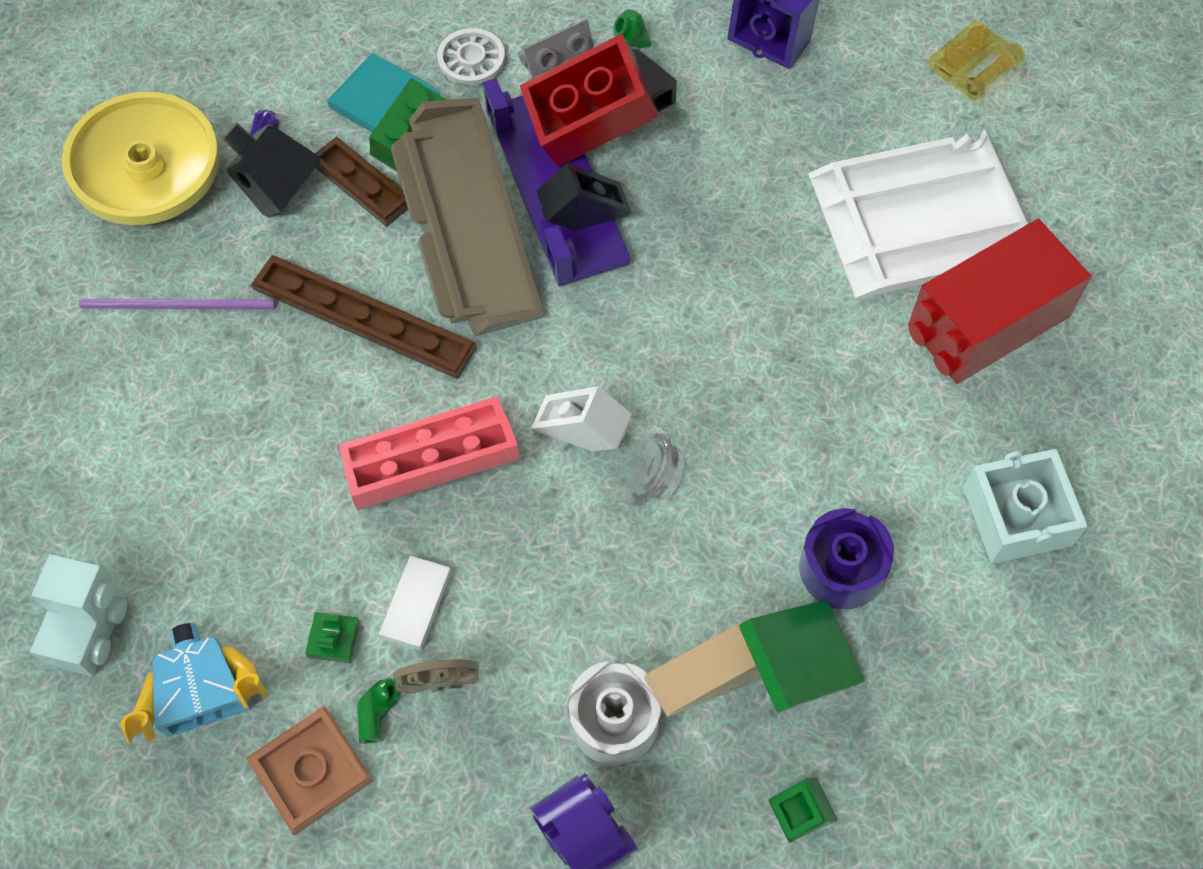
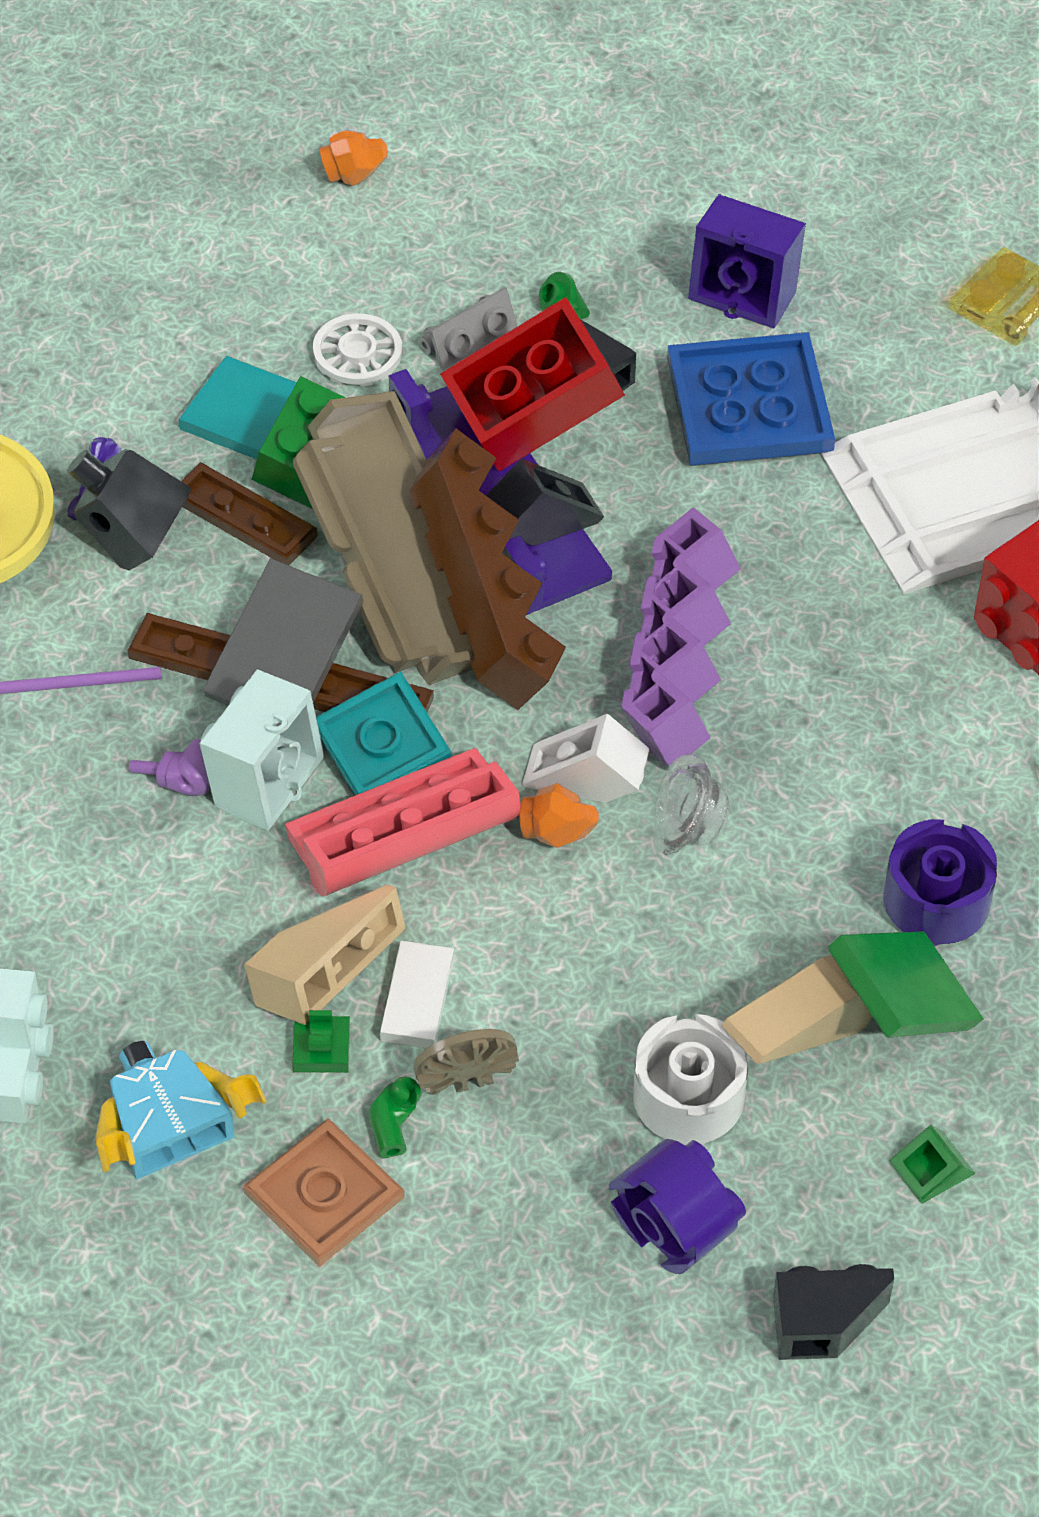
camera: 10 degrees left, 10 degrees down
none -> medium lavender piece [129,739,210,796]
none -> light aqua brick [199,669,324,831]
none -> dark grey tile [203,558,364,706]
none -> tan slope [244,884,406,1025]
none -> teal tile [316,671,453,796]
none -> reddish brown brick [409,429,566,710]
none -> orange rock [520,783,599,848]
none -> medium lavender brick [621,507,741,770]
none -> blue plate [667,332,835,466]

